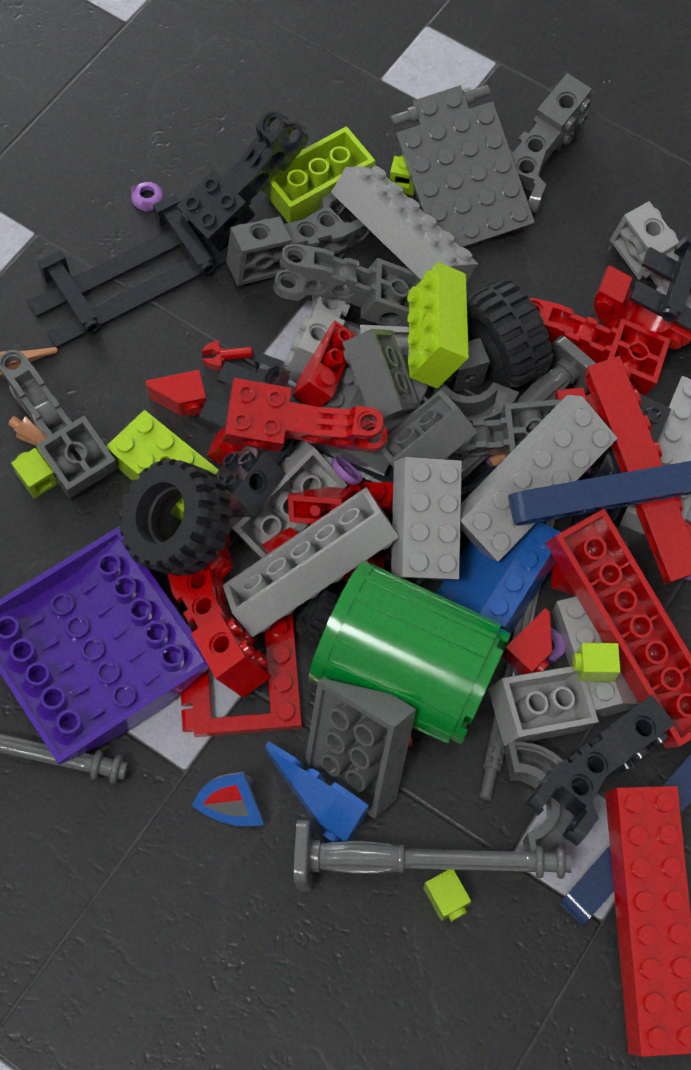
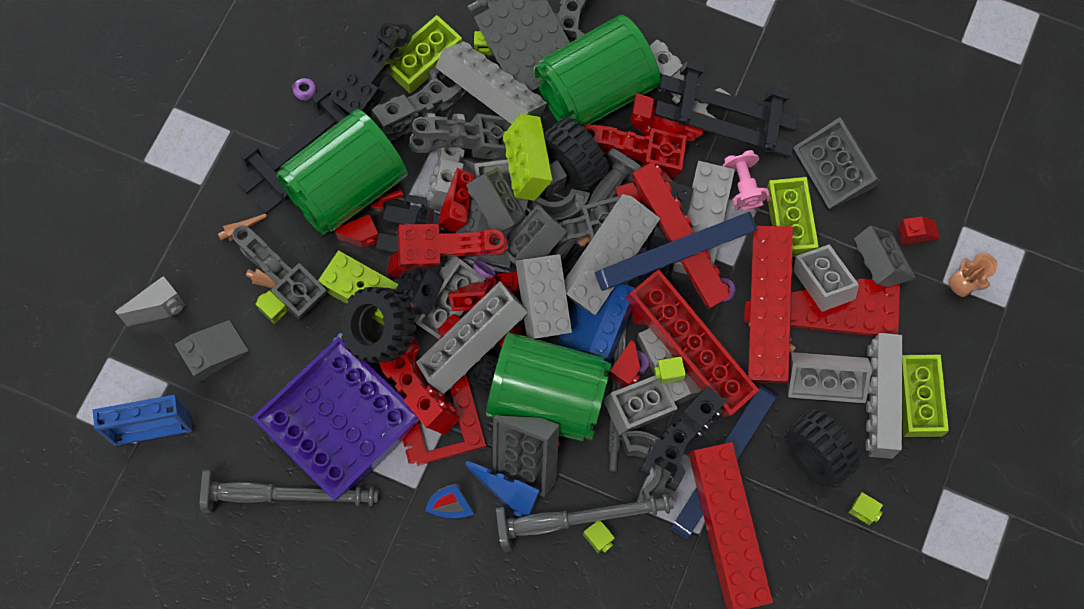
camera: 10 degrees left, 5 degrees up
none -> green container [276,109,408,235]
none -> green container [534,15,661,127]

